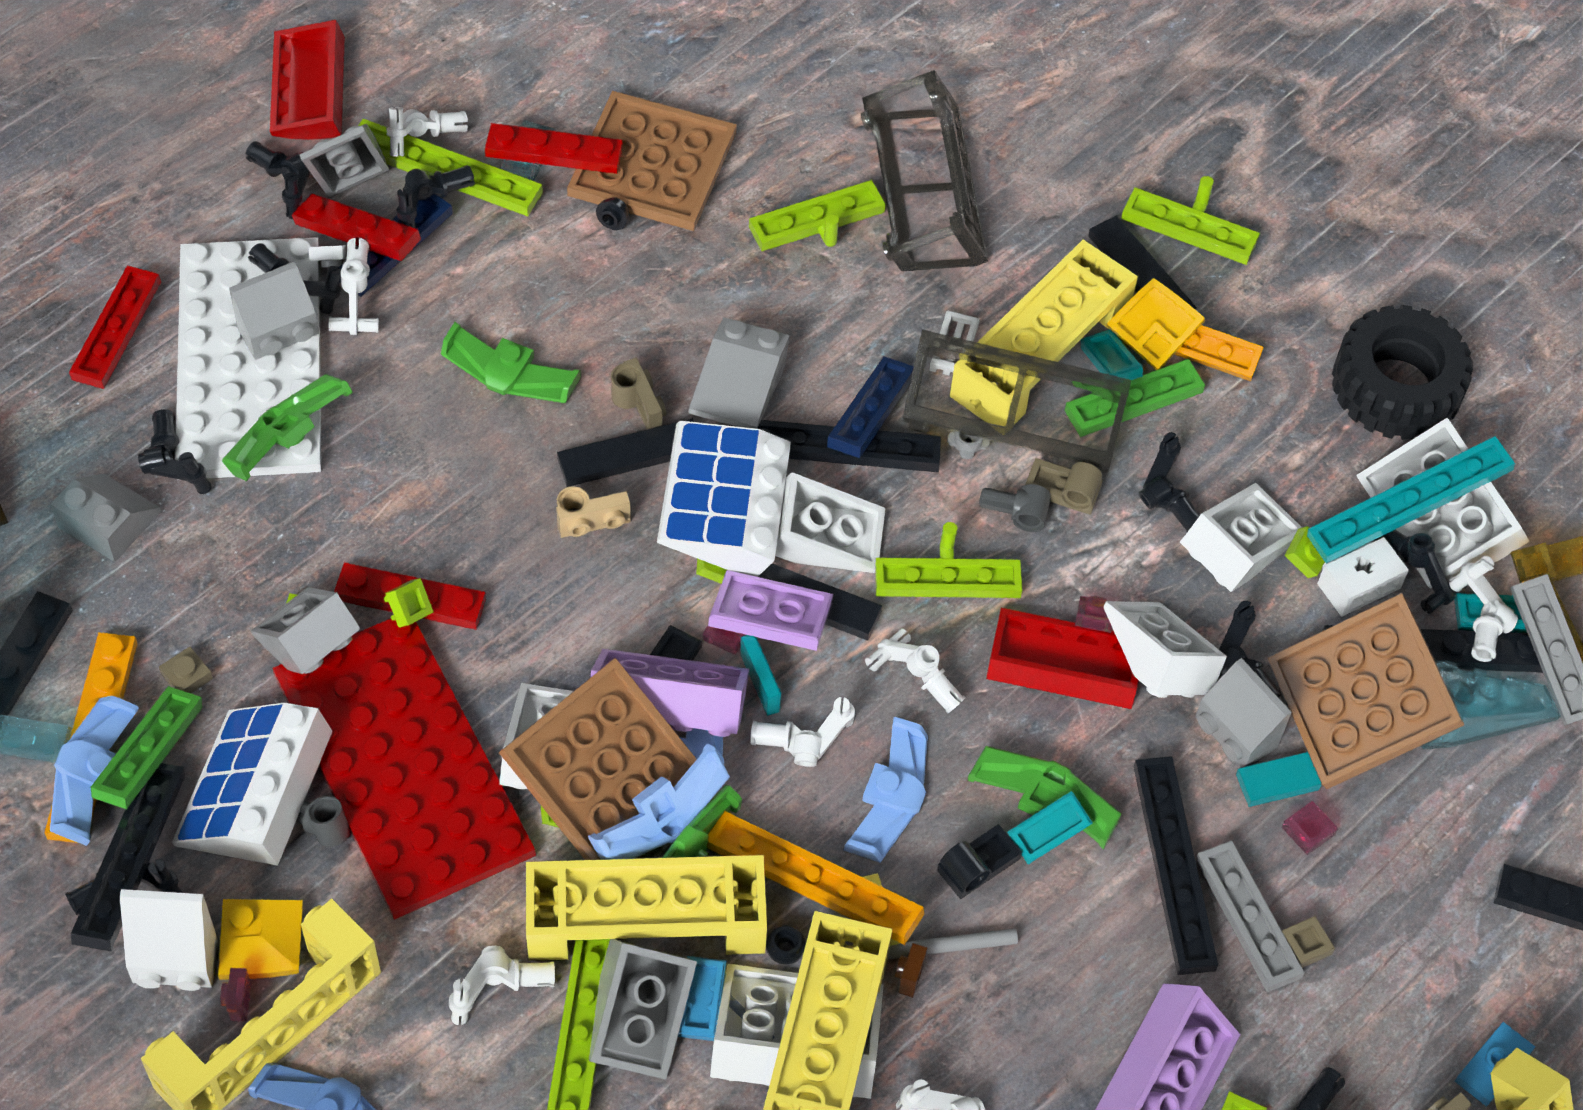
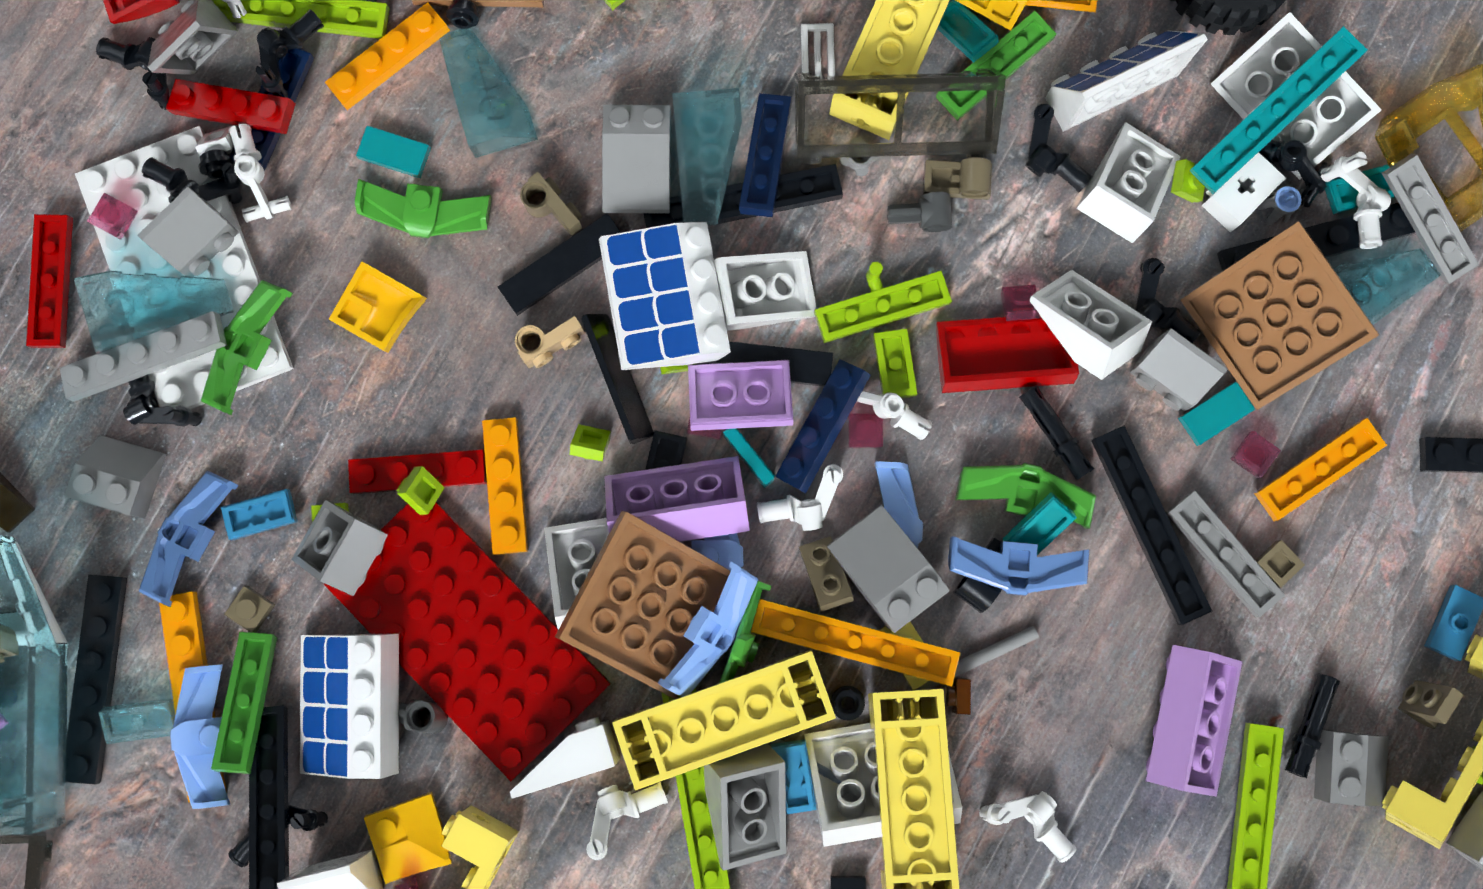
camera: 15 degrees left, 25 degrees up
none -> light grey plate [60,311,227,402]
none -> clear light blue wedge [74,271,234,354]
none -> clear pink plate [87,193,138,240]
none -> medium blue plate [139,471,239,607]
none -> black plate [198,150,234,179]
none -> dark azure plate [221,489,298,540]
none -> light orange plate [325,2,450,110]
none -> yellow plate [329,261,427,353]
none -> teal tile [356,126,431,179]
none -> clear light blue wedge [439,28,538,158]
none -> light orange plate [482,417,528,555]
none -> white slope [510,717,620,799]
none -> lime plate [569,424,611,462]
none -> black slope [581,314,654,444]
none -> clear light blue wedge [672,88,742,226]
none -> dark blue plate [775,359,871,493]
none -> dark tan plate [799,536,854,612]
none -> light grey slope [827,505,950,633]
none -> clear pink plate [848,414,883,448]
none -> lime plate [873,329,917,398]
none -> medium blue plate [948,536,1089,596]
none -> black pin [1019,385,1095,481]
none -> white slope [1045,30,1208,132]
none -> light orange plate [1254,418,1387,521]
none -> piece [1257,186,1302,225]

